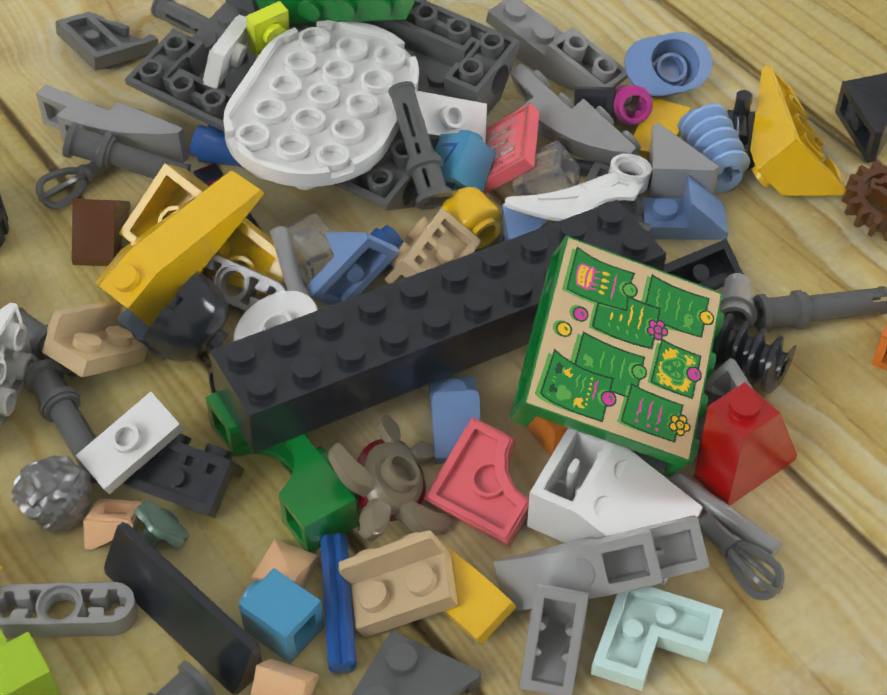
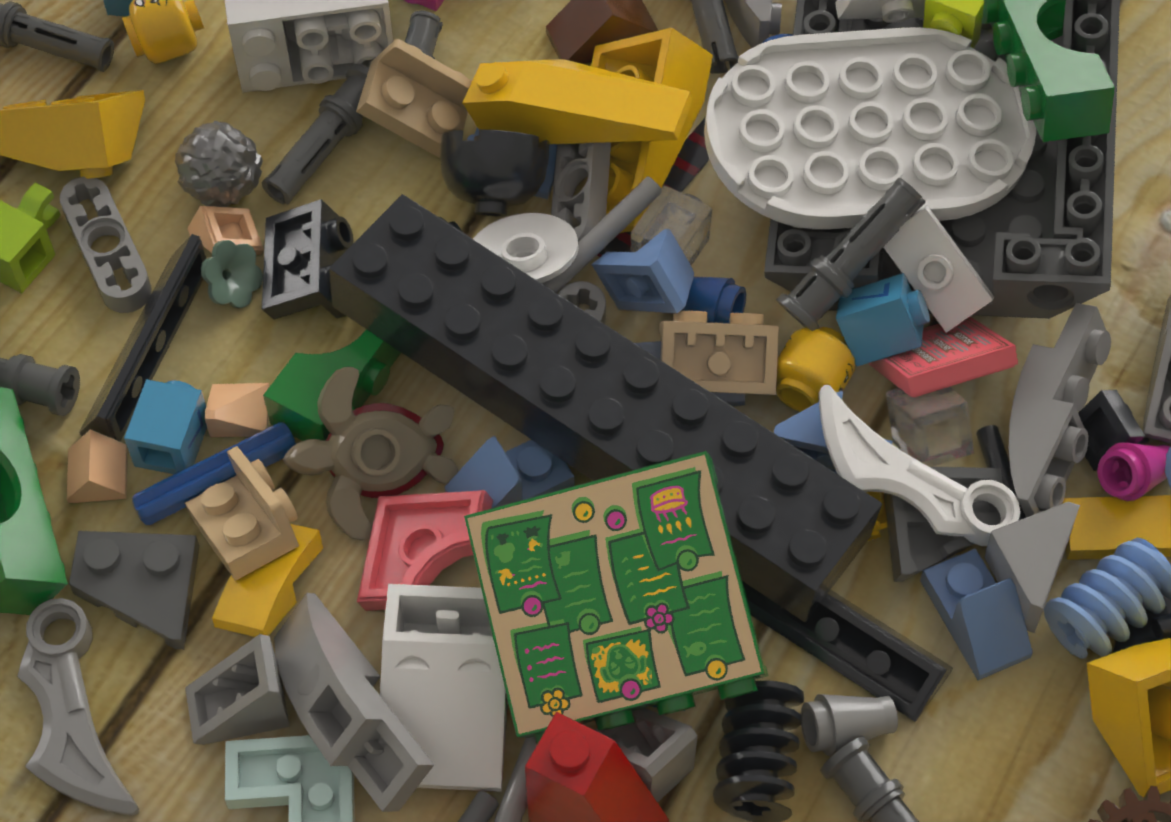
camera: 65 degrees right, 10 degrees up
white plate [76,392,185,494] -> none

